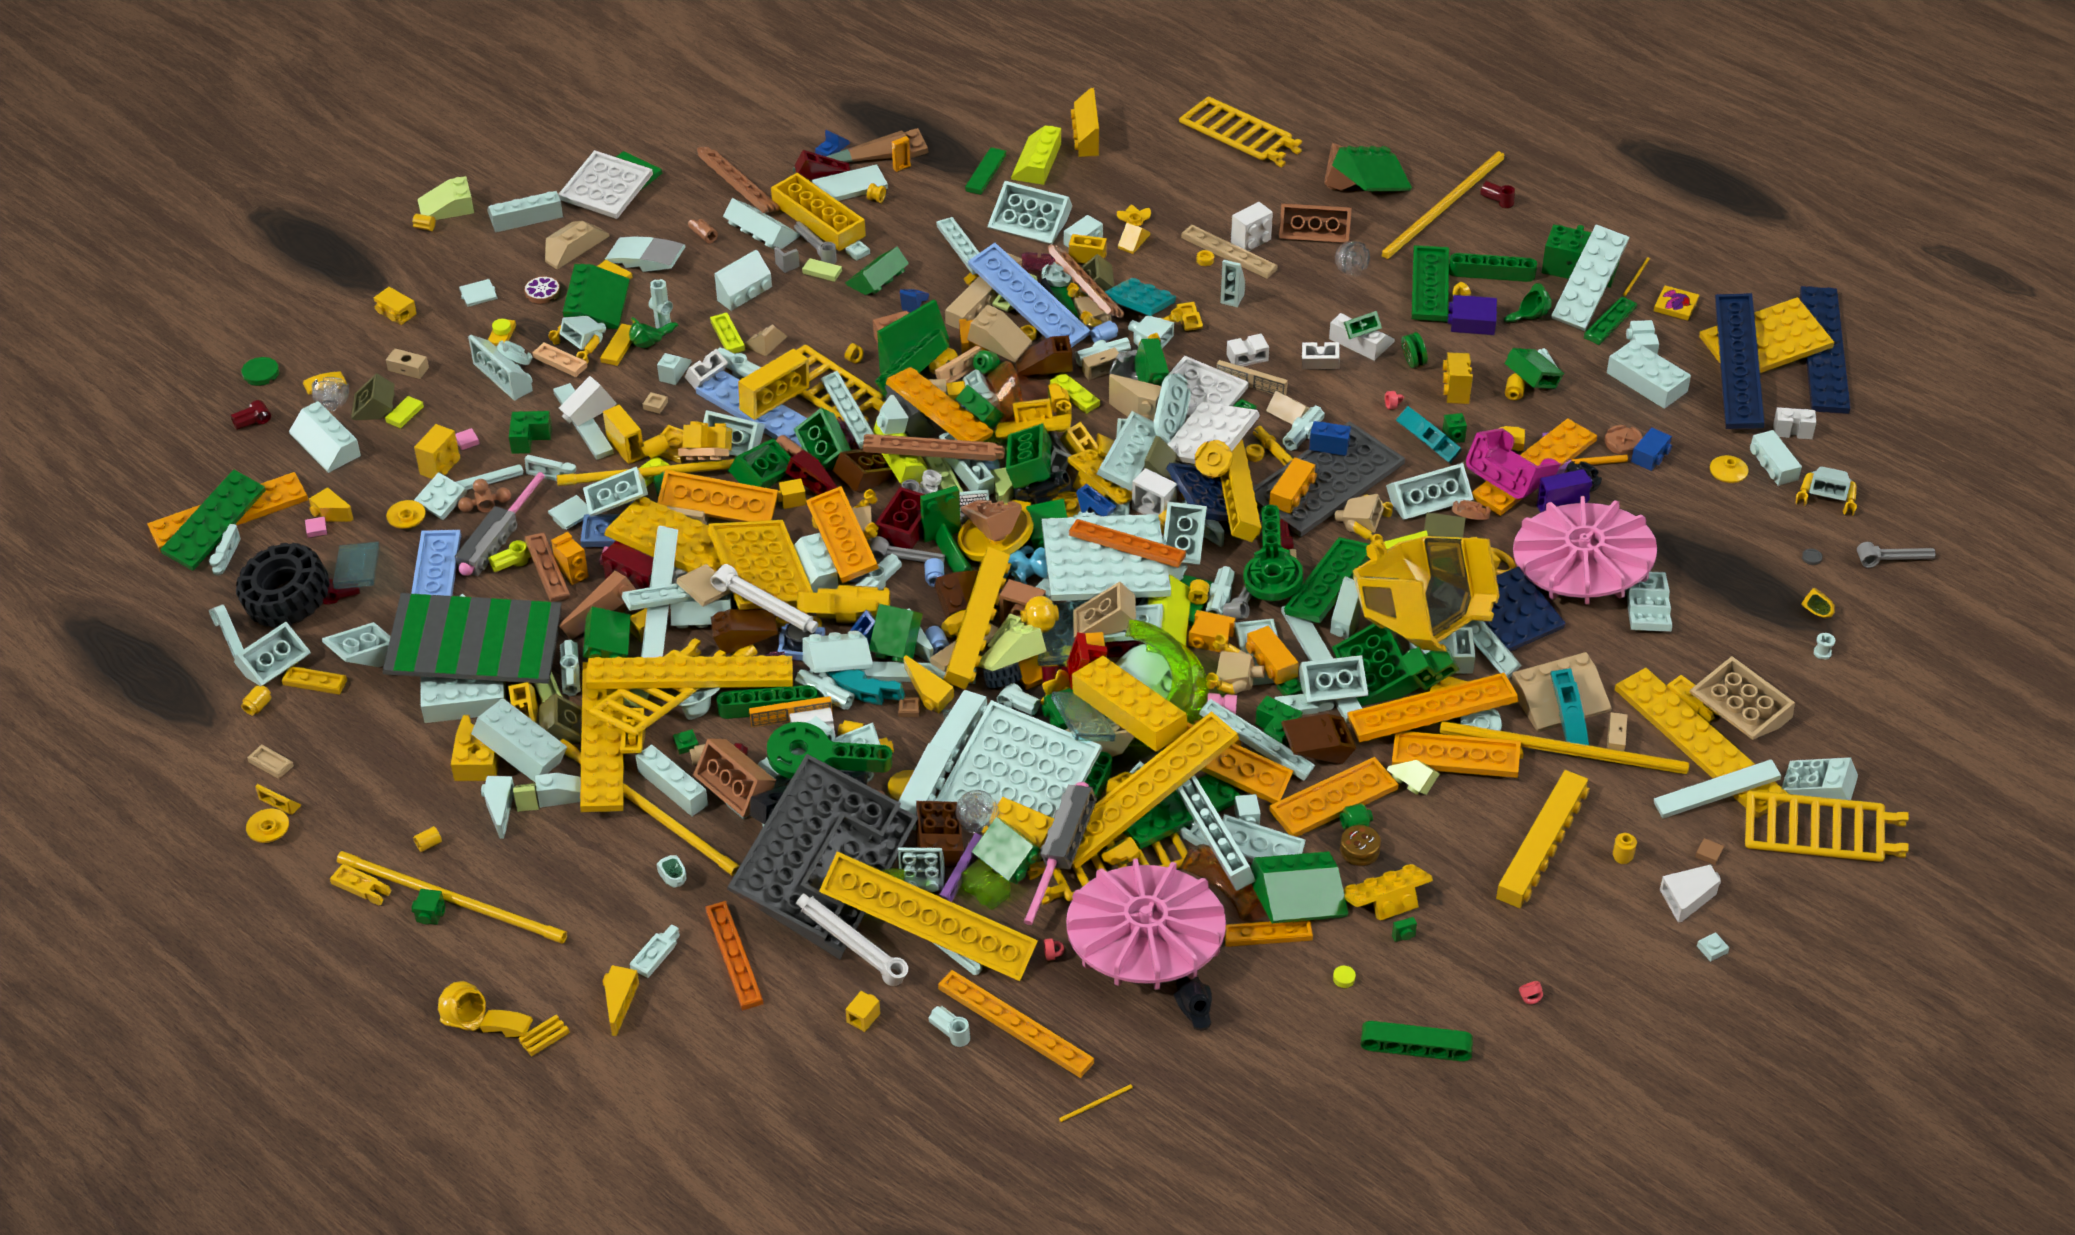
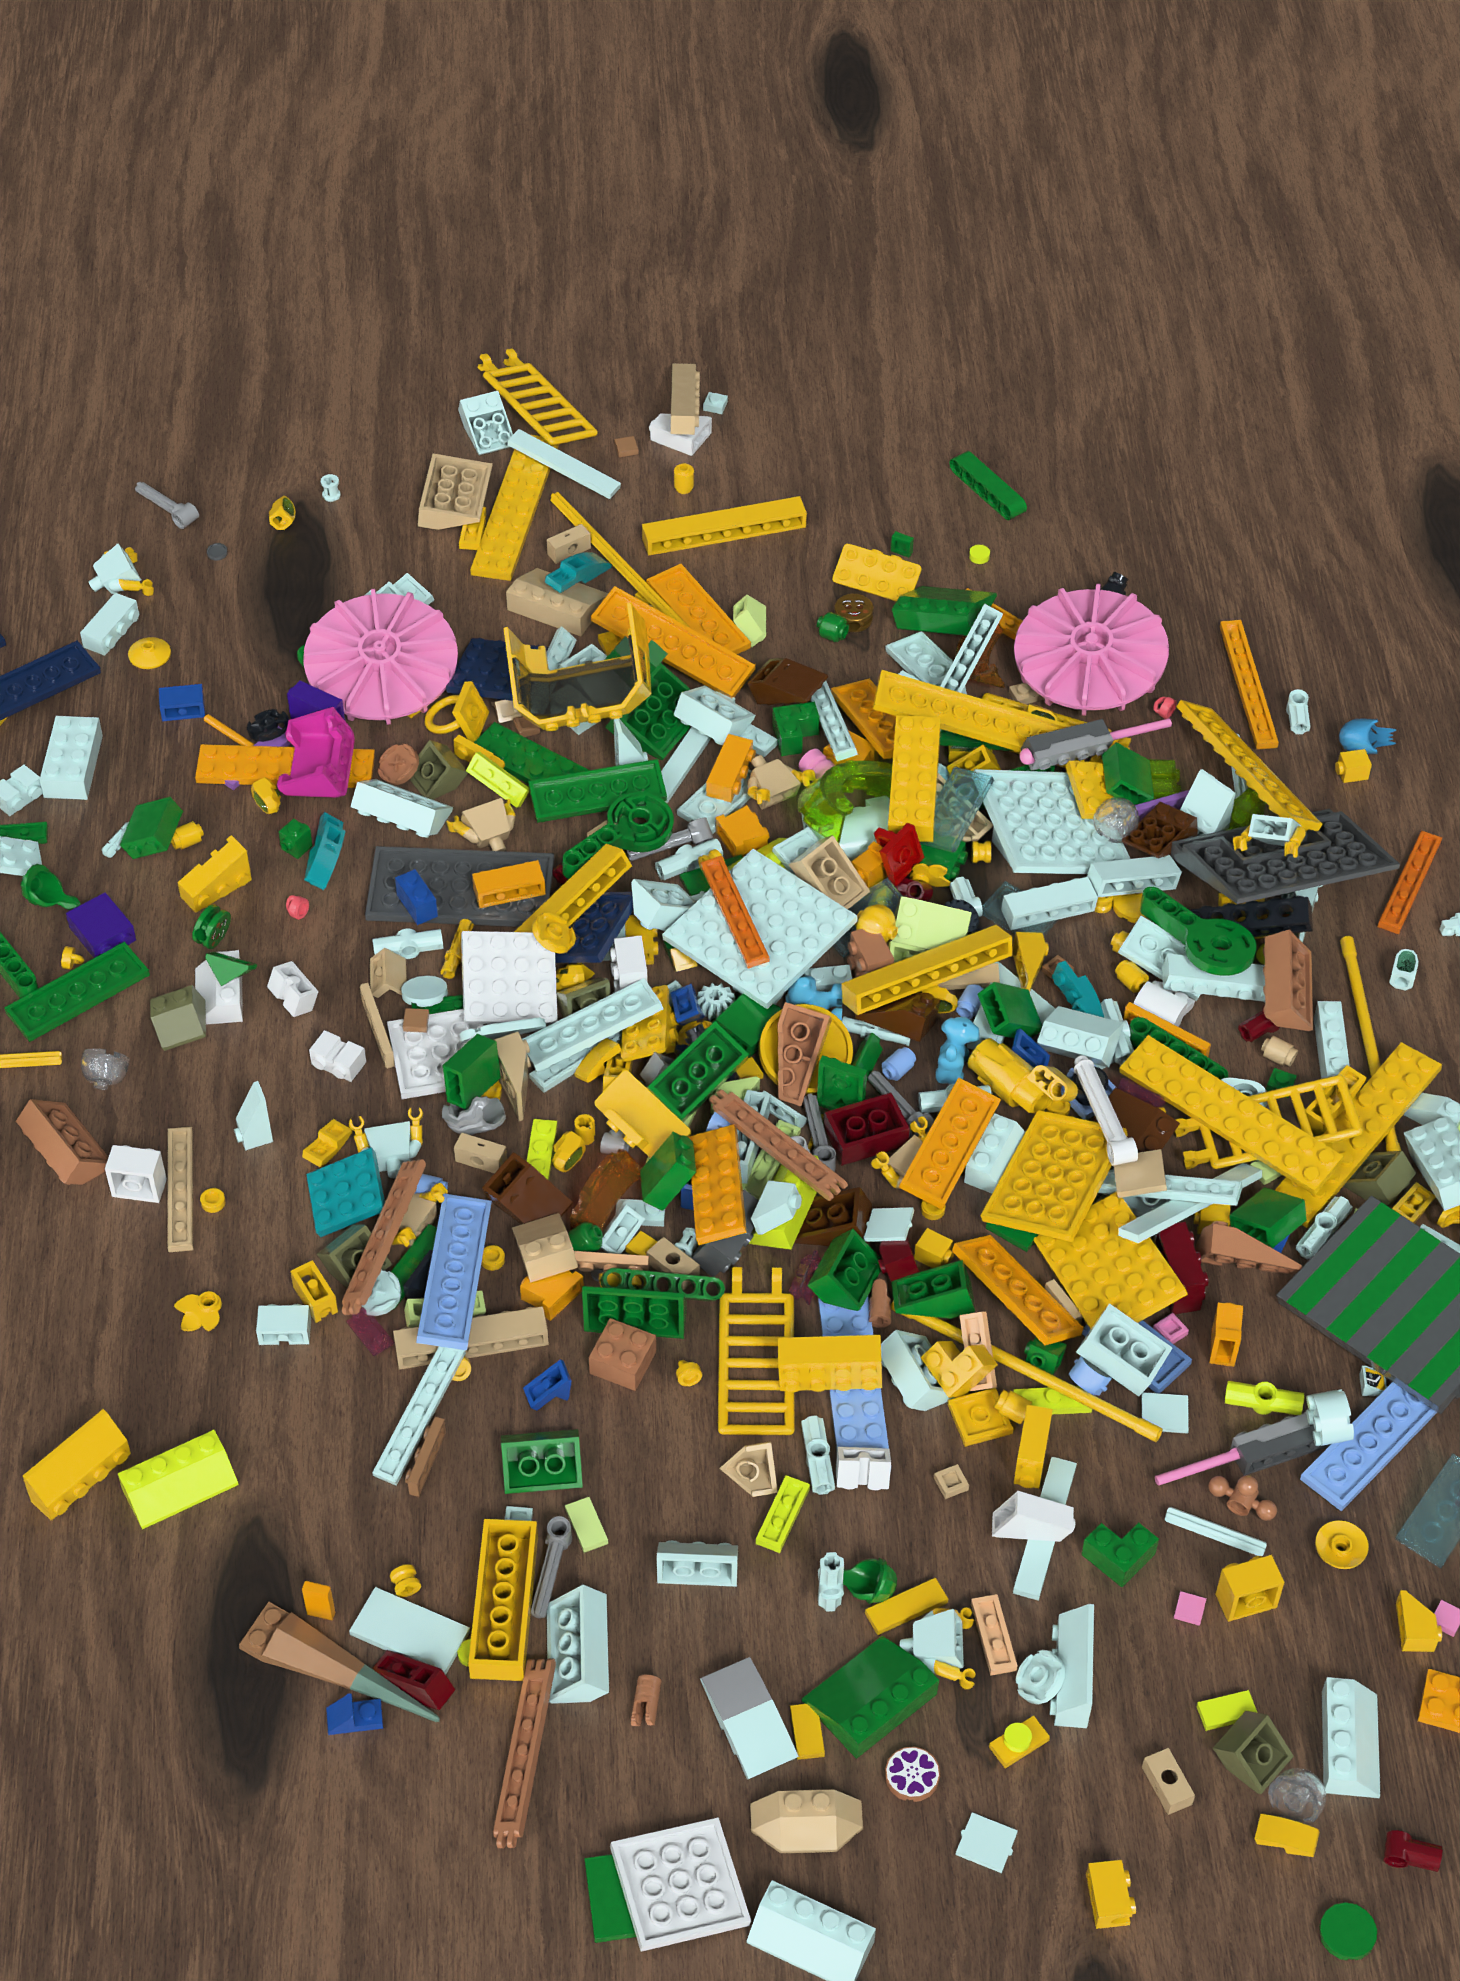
camera: 135 degrees left, 5 degrees up
light aqua plate [414,472,468,520] -> none
light aqua hinge [525,455,576,481] -> none
nougat tile [525,533,570,602] -> none
light aqua slope [657,353,692,385] -> none
light grey panel [774,247,800,273] -> none
white piece [796,893,908,986] -> none
light aqua tile [821,371,874,449] -> none
green tile [965,147,1006,195] -> none
light aqua slope [987,181,1073,244] -> none
yellow axle [1059,1084,1133,1122] -> none
light aqua piece [1075,337,1131,367] -> none
yellow slope [1118,223,1150,254] -> none
light orange plate [1269,757,1398,837] -> none
coral tile [1519,981,1543,1005] -> none
nougat tile [1605,425,1643,455] -> none
white brick [1773,407,1816,439] -> none
none -> slope [150,985,206,1051]
none -> light aqua tile [401,976,448,1007]
none -> medium nougat tile [403,1008,429,1033]
none -> medium nougat plate [405,1417,446,1497]
none -> tan brick [671,363,700,435]
none -> light aqua piece [864,1207,914,1242]
none -> medium azure animal [935,1017,980,1084]
none -> light aqua torso [1233,814,1306,858]
none -> light aqua brick [1306,1389,1354,1446]
none -> dark azure helmet [1339,718,1396,754]

